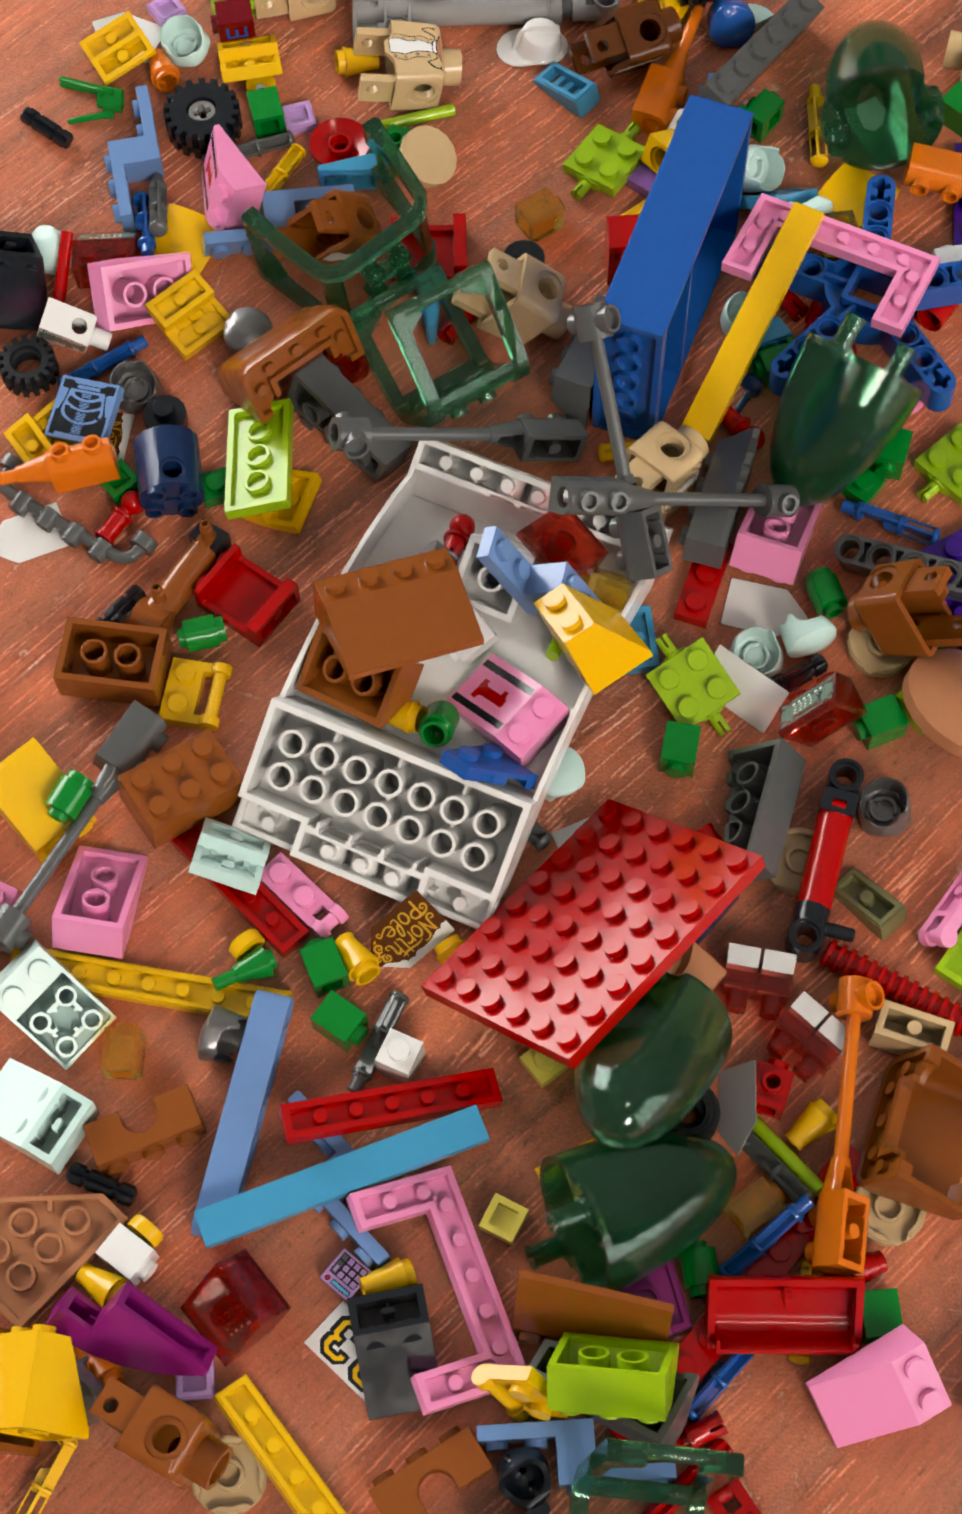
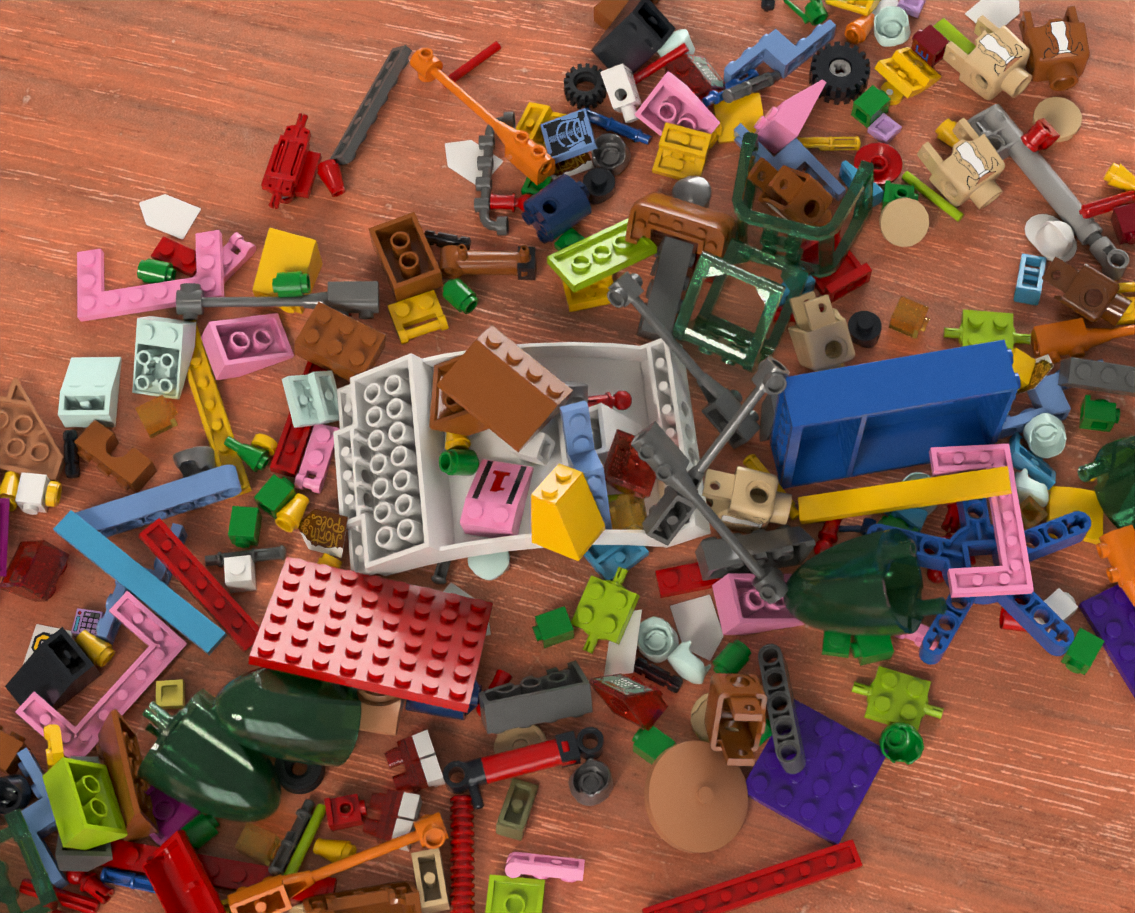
camera: 60 degrees right, 0 degrees up
red panel [193,544,301,648] -> none
dark grey piece [201,130,295,164] -> none
blue wing [439,743,538,789] -> none
white sticker [718,1060,756,1156] -> none
blue piece [718,1193,815,1275] -> none
blue piece [840,499,941,545] -> none

